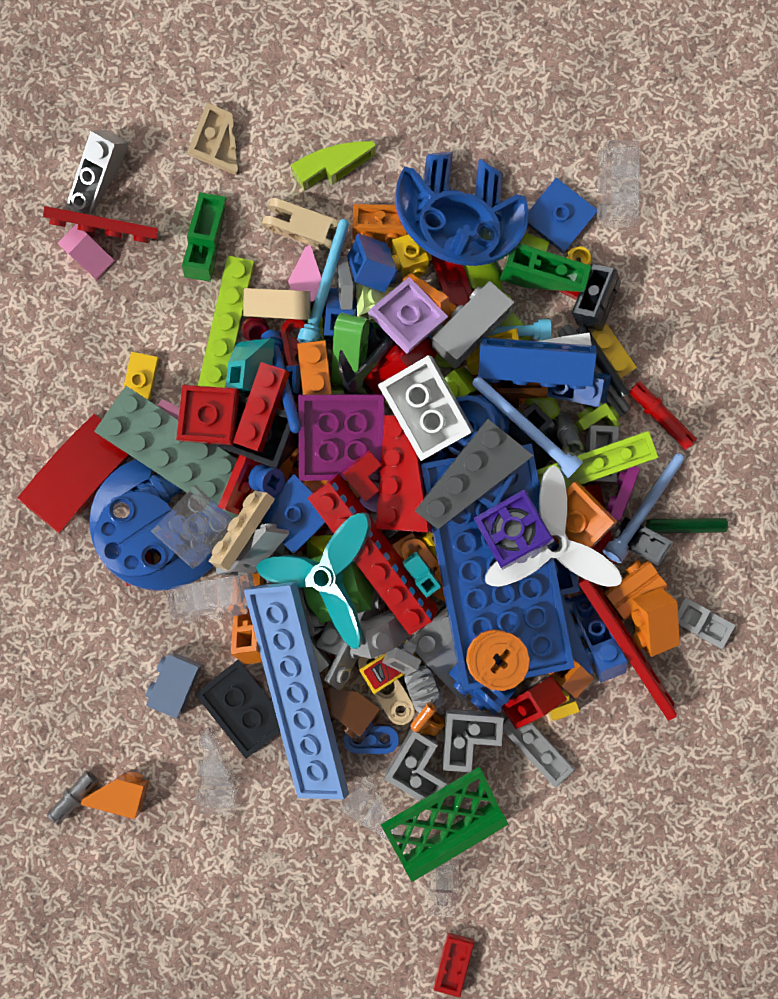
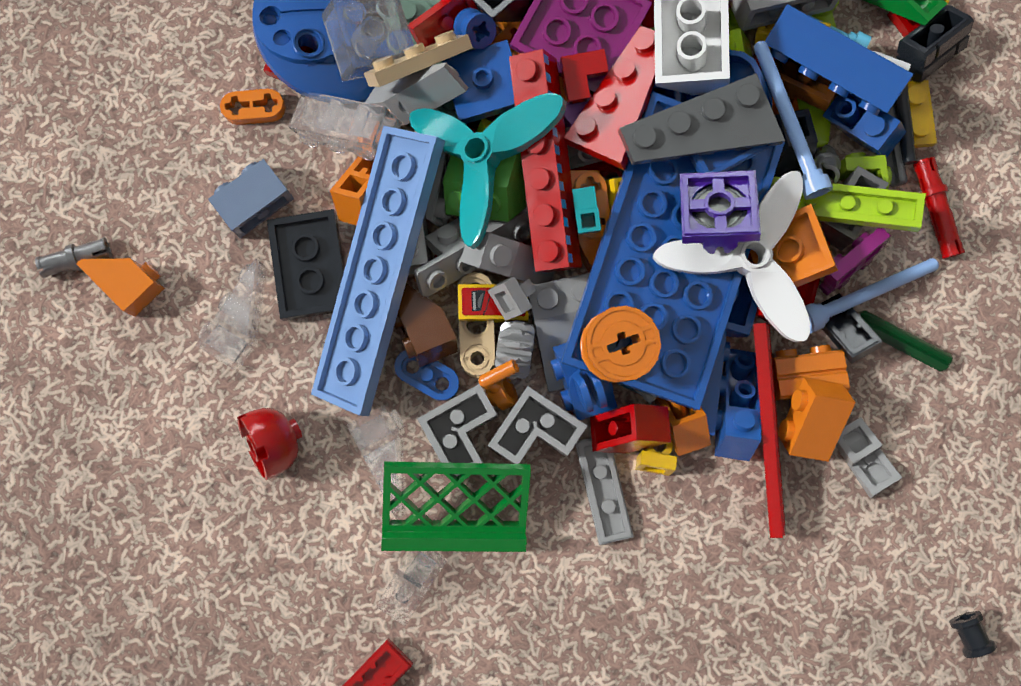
camera: 30 degrees right, 5 degrees down
none -> orange beam [220,89,286,125]
none -> red cylinder [237,408,302,480]

